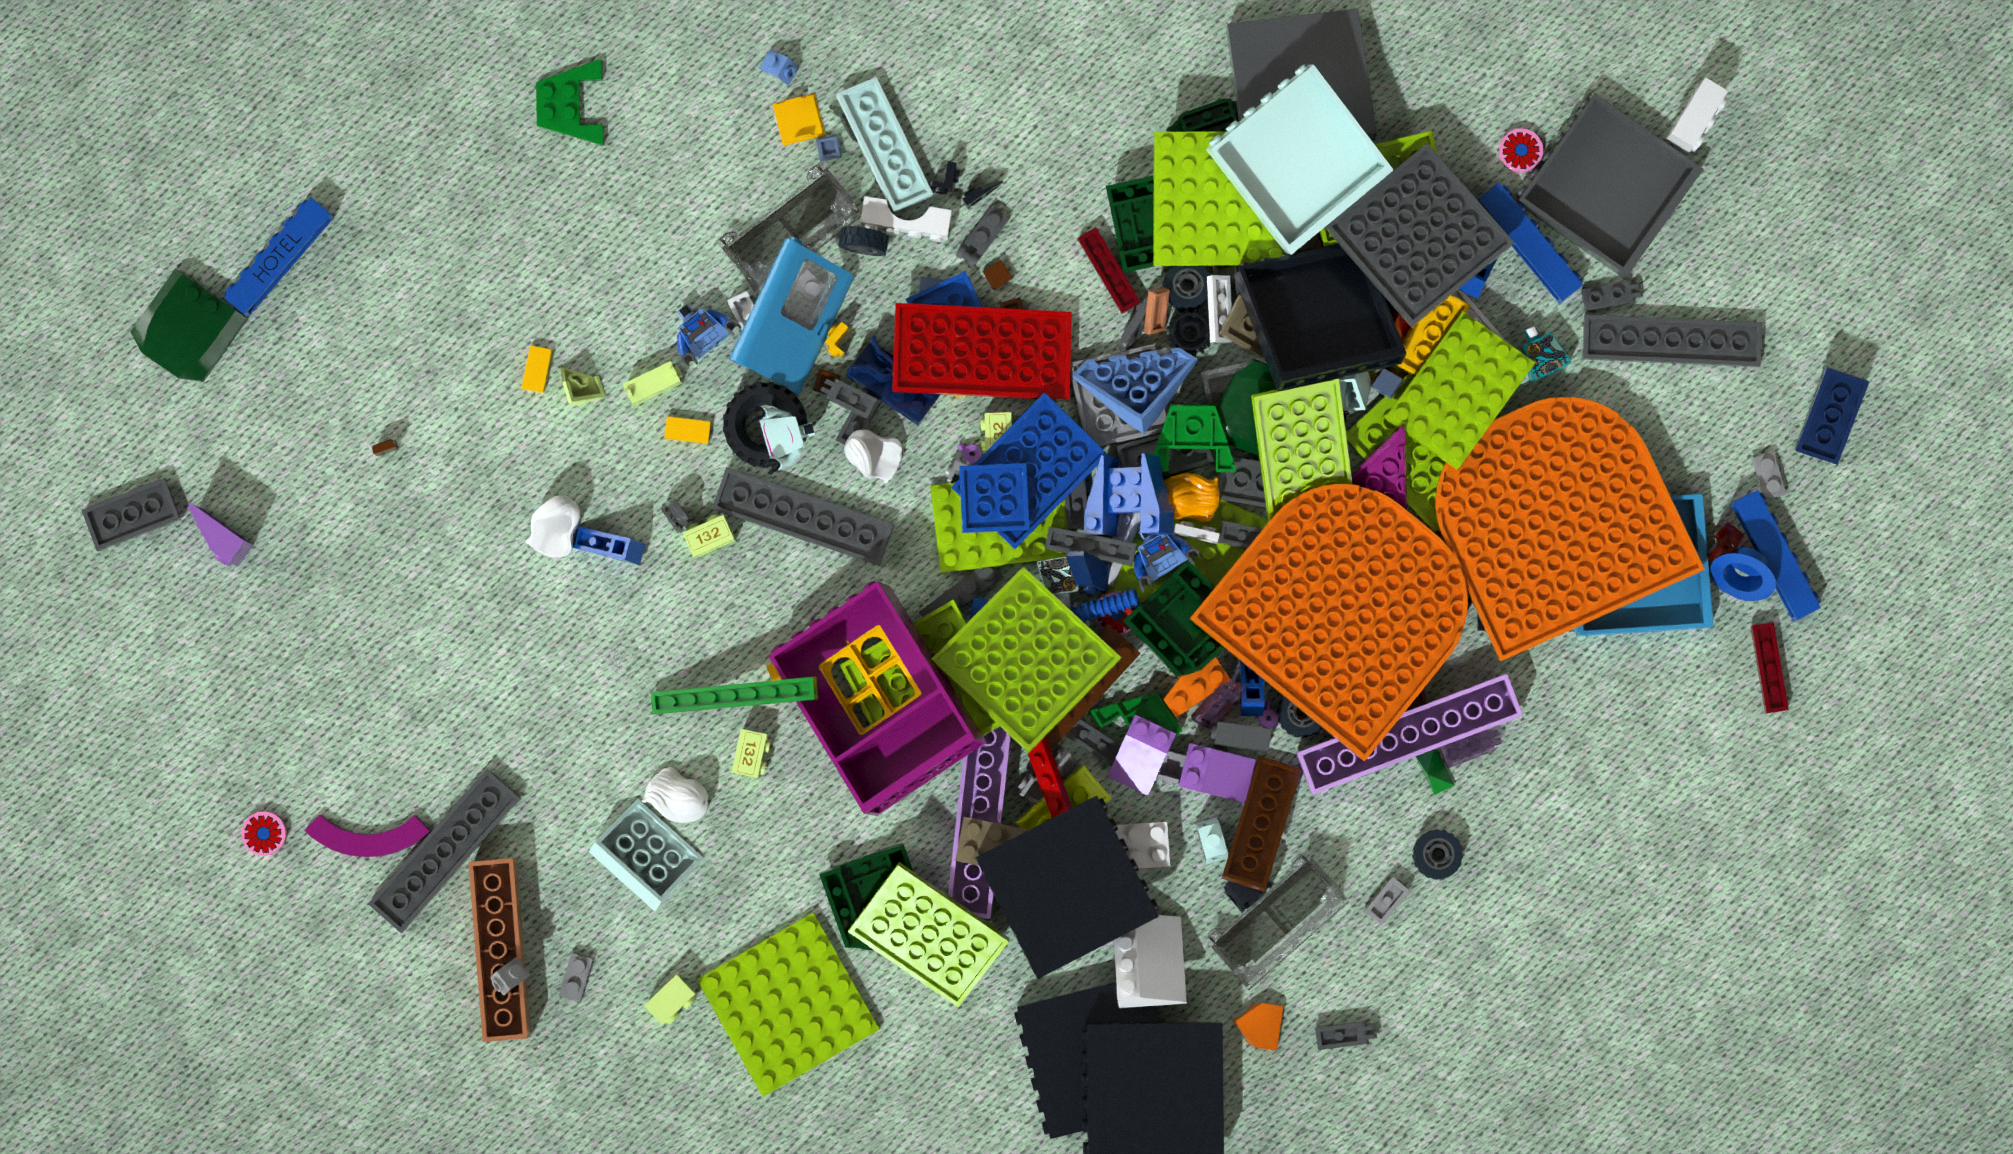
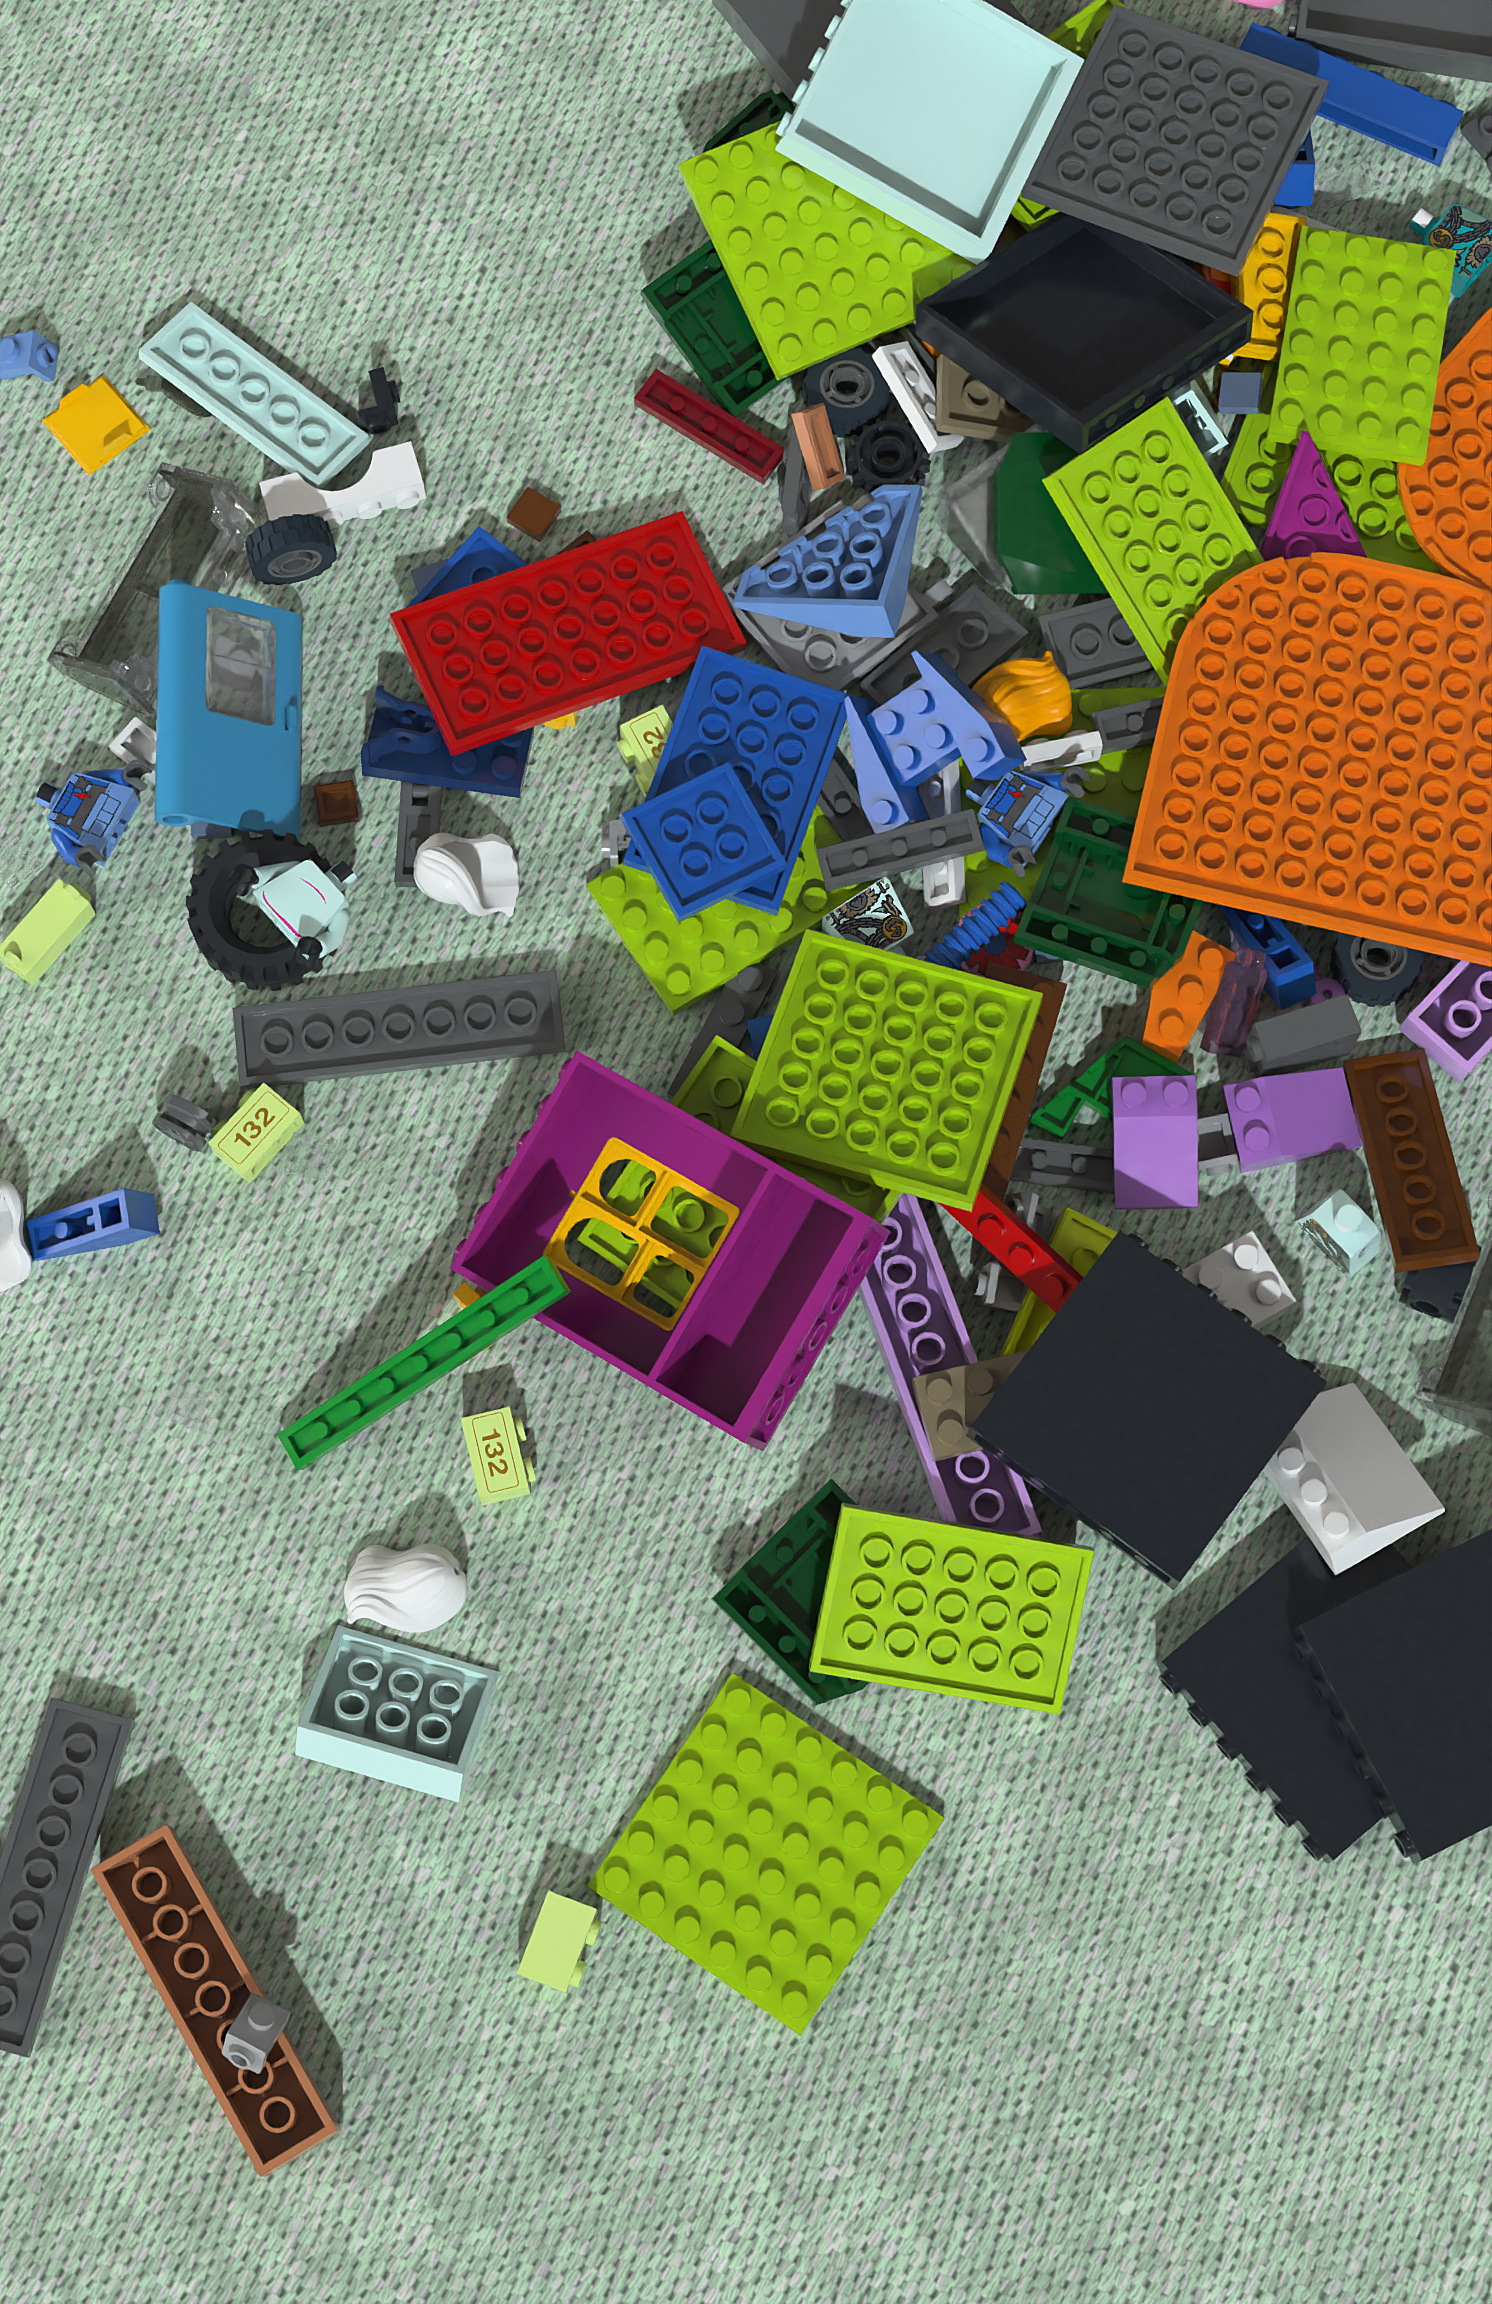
camera: 30 degrees left, 10 degrees down
light grey plate [559,953,594,1002] -> none
yellow tile [664,416,711,444] -> none
sand blue tile [816,135,842,162] -> none
dark grey hinge [820,379,879,420] -> none
yellow bracket [825,322,849,359] -> none
dark grey plate [955,205,1009,268] -> none
medium lavender piece [957,442,983,464] -> none
black plate [962,181,1003,209] -> none
dark blue slope [1066,551,1111,594] -> none
green wing [1153,404,1236,472] -> none

